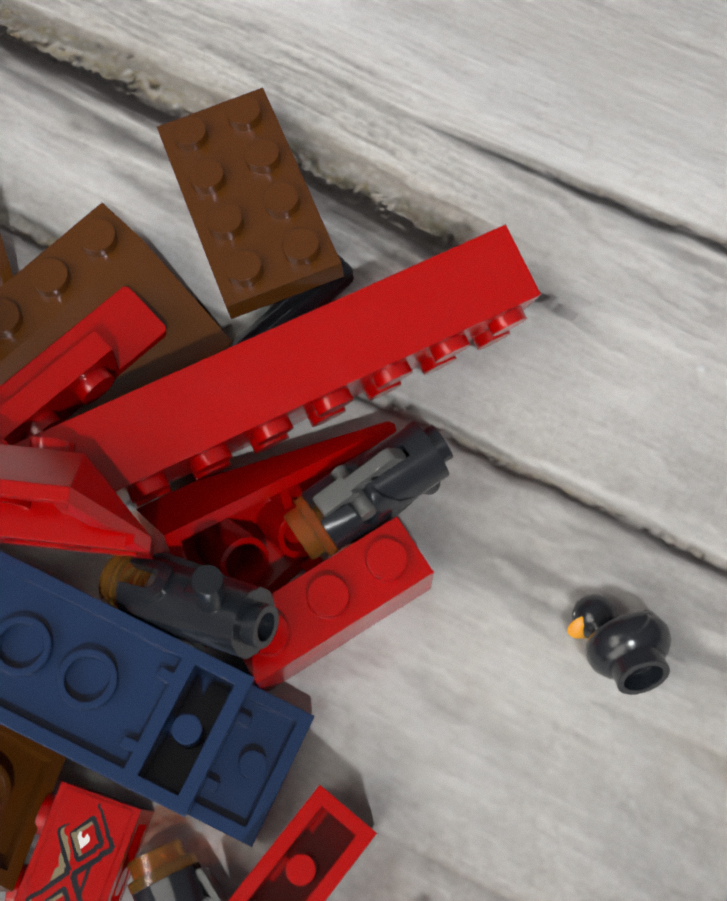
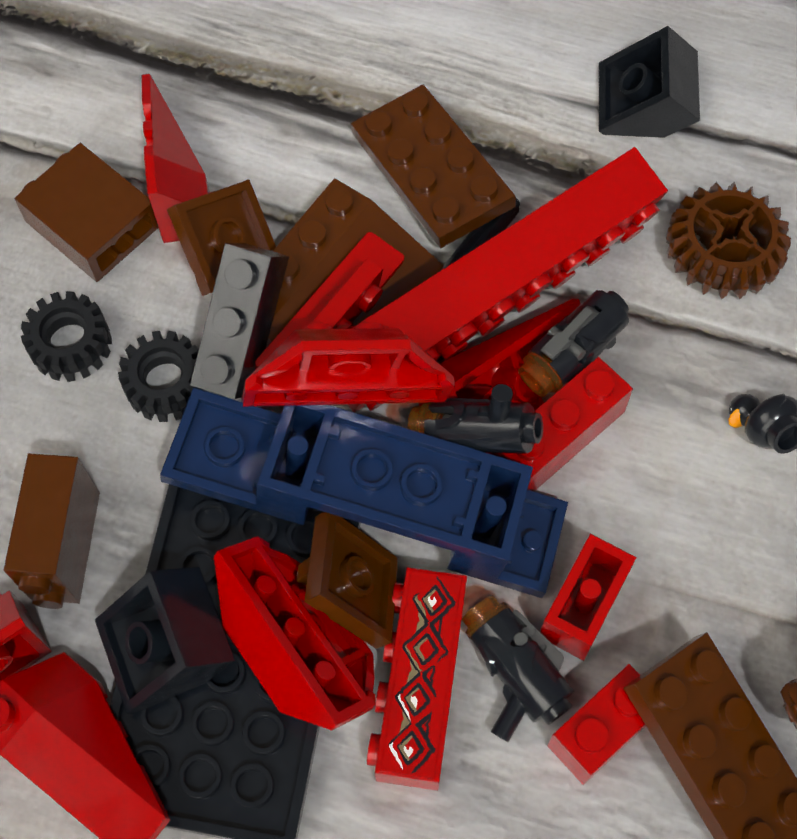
camera: 10 degrees left, 5 degrees down
none -> black slope [599,26,700,138]
none -> reddish brown gear [666,182,791,300]

